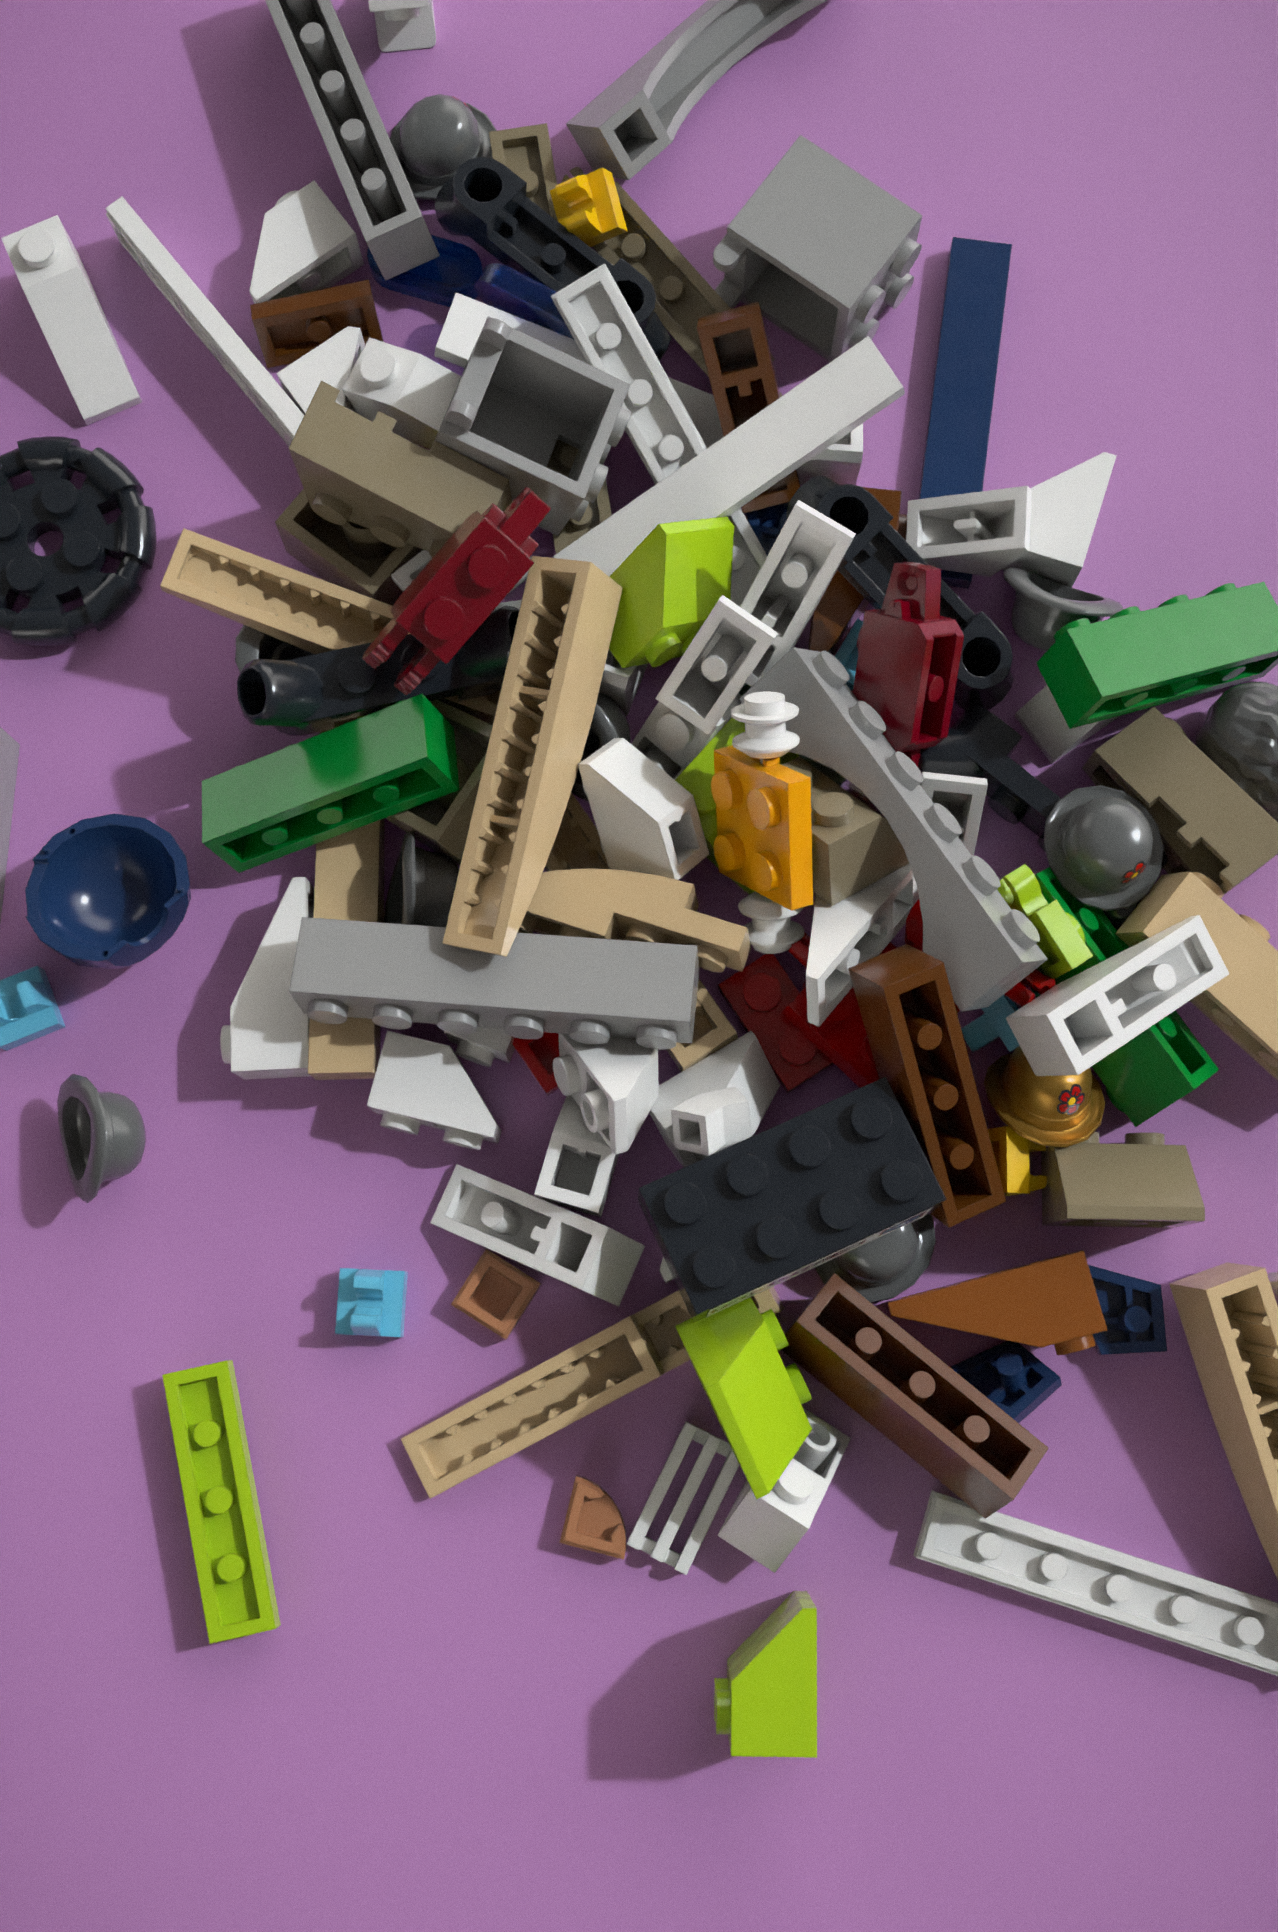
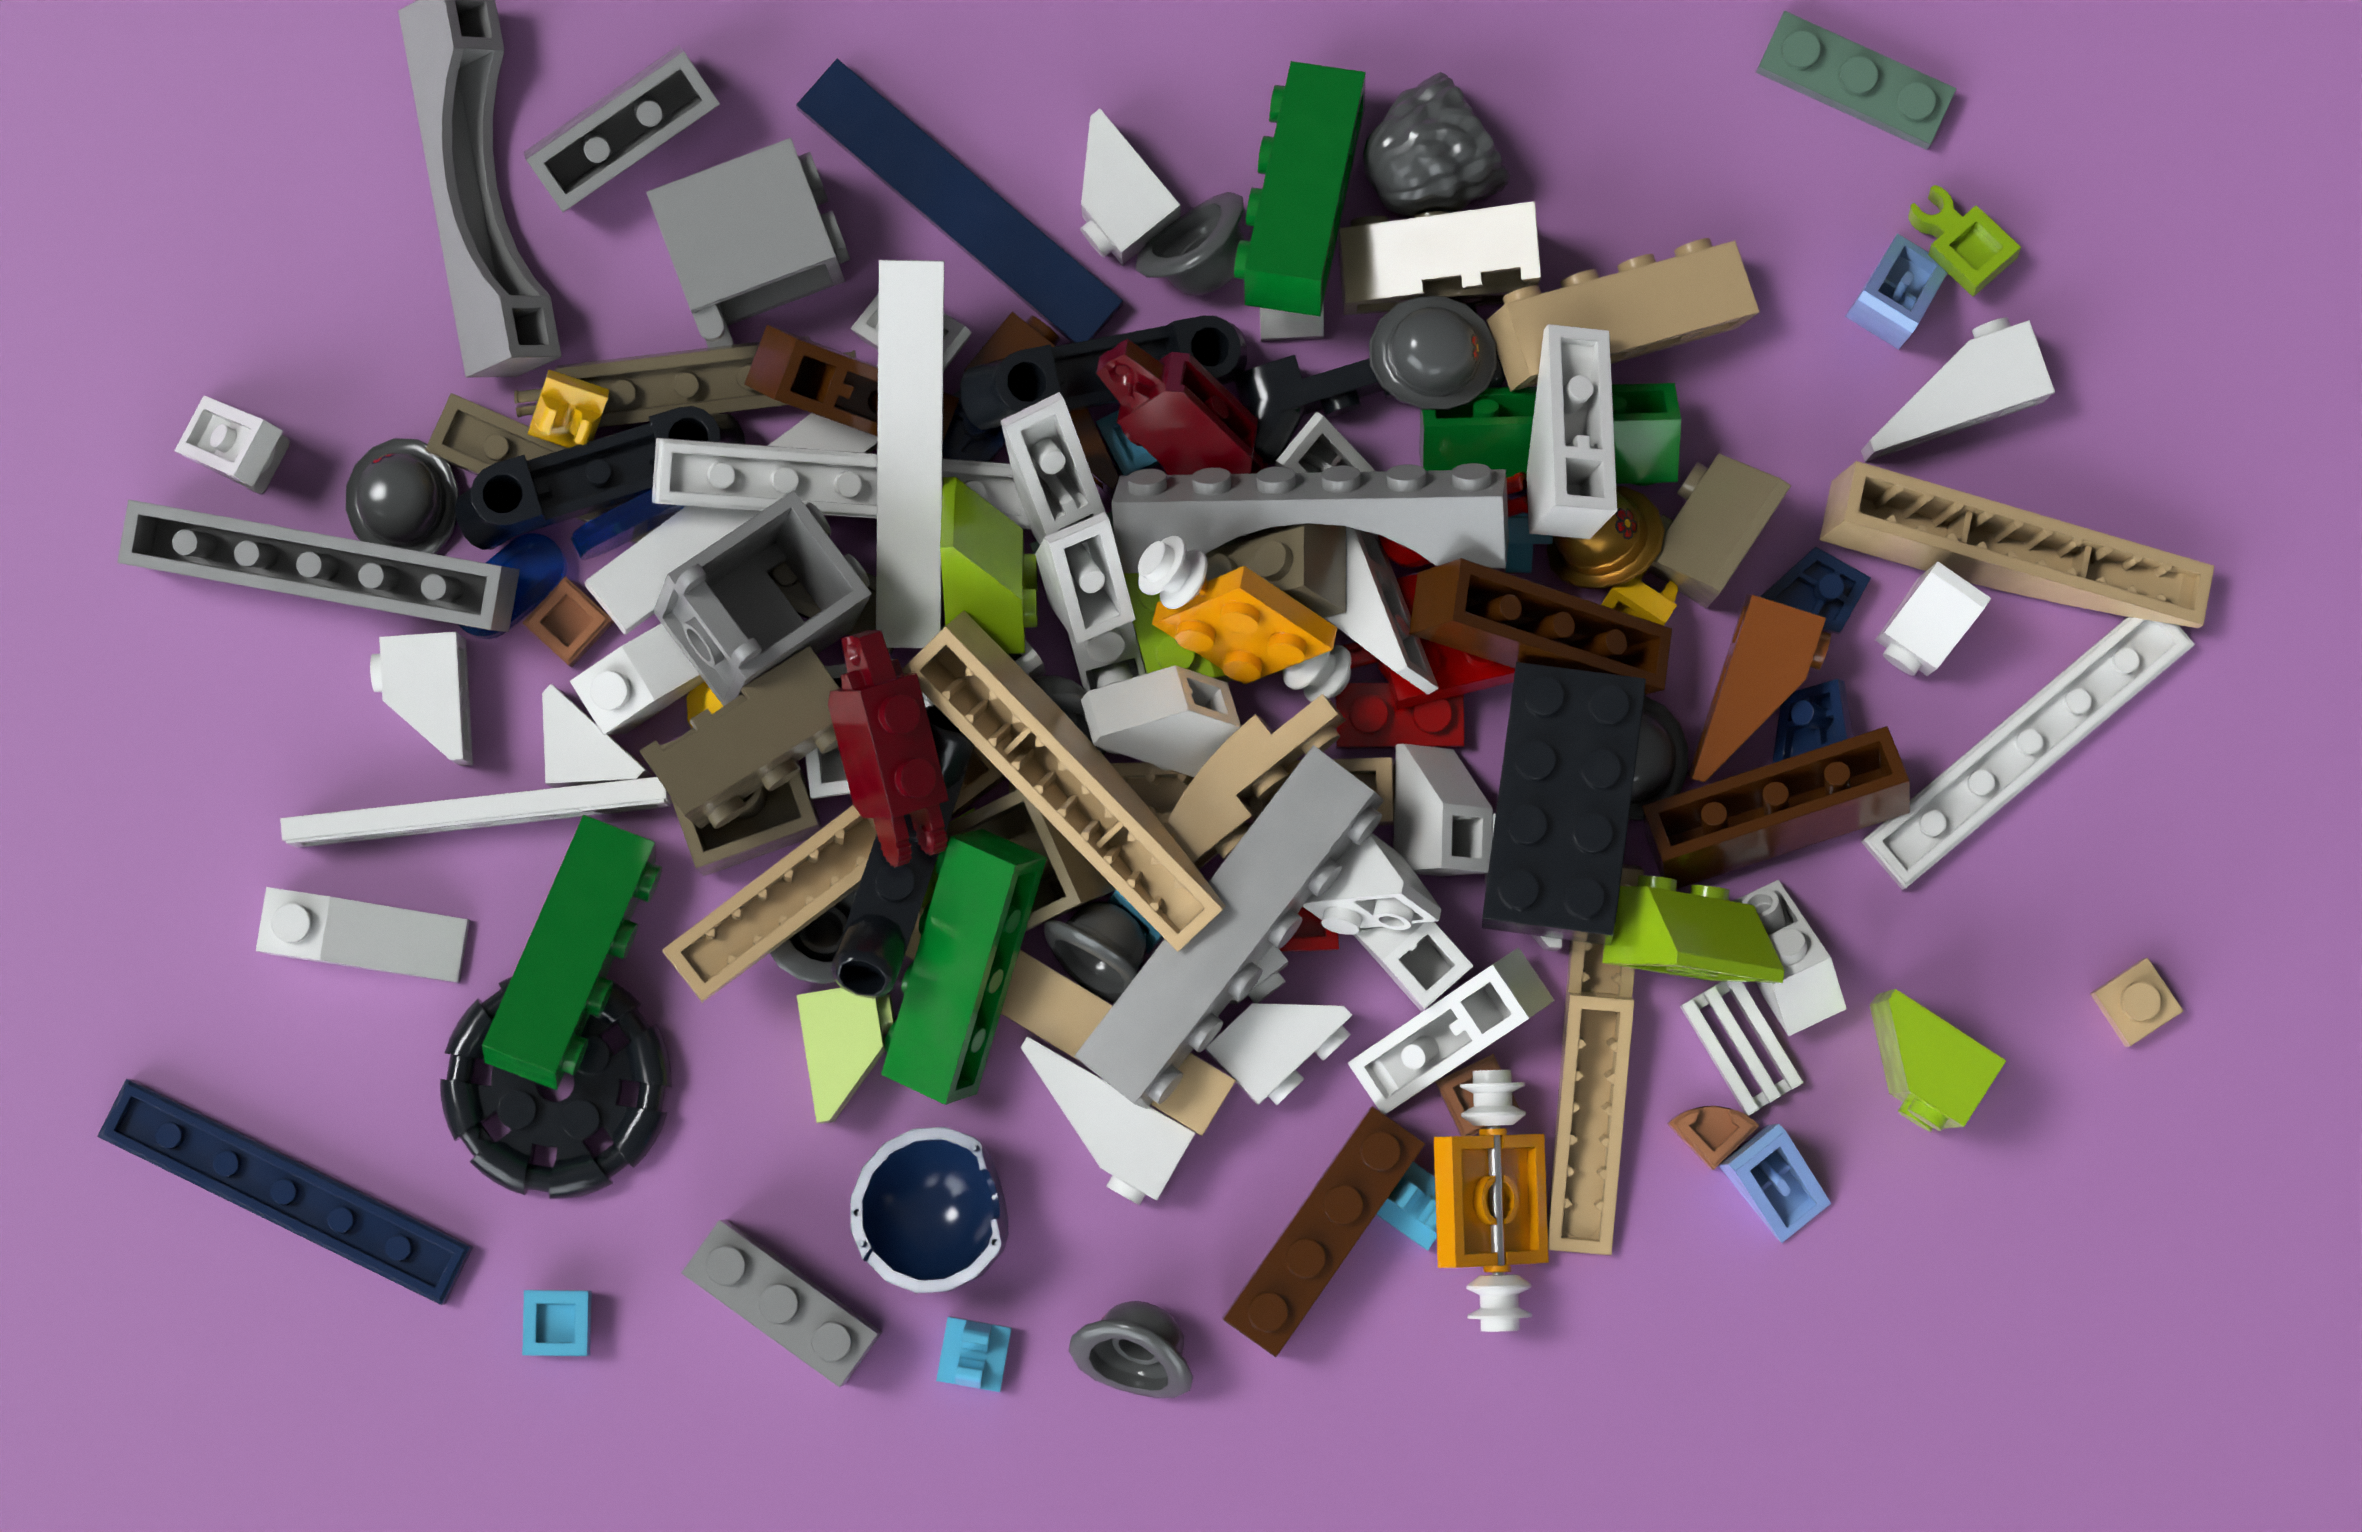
camera: 60 degrees left, 5 degrees up
lime plate [162,1360,281,1644] -> none
reddish brown plate [250,280,384,368] -> none
white piece [671,1087,752,1156] -> none
white slope [906,486,1032,577] -> none
lime plate [997,864,1093,979] -> none
none -> green brick [482,815,662,1090]
none -> nougat tile [522,576,614,668]
none -> light grey brick [524,45,720,212]
none -> yellowish green slope [796,988,895,1124]
none -> reddish brown brick [1222,1106,1425,1357]
none -> light orange plate [1434,1070,1549,1332]
none -> light blue slope [1718,1124,1831,1243]
none -> white slope [1875,561,1991,676]
none -> tan plate [2090,957,2183,1047]

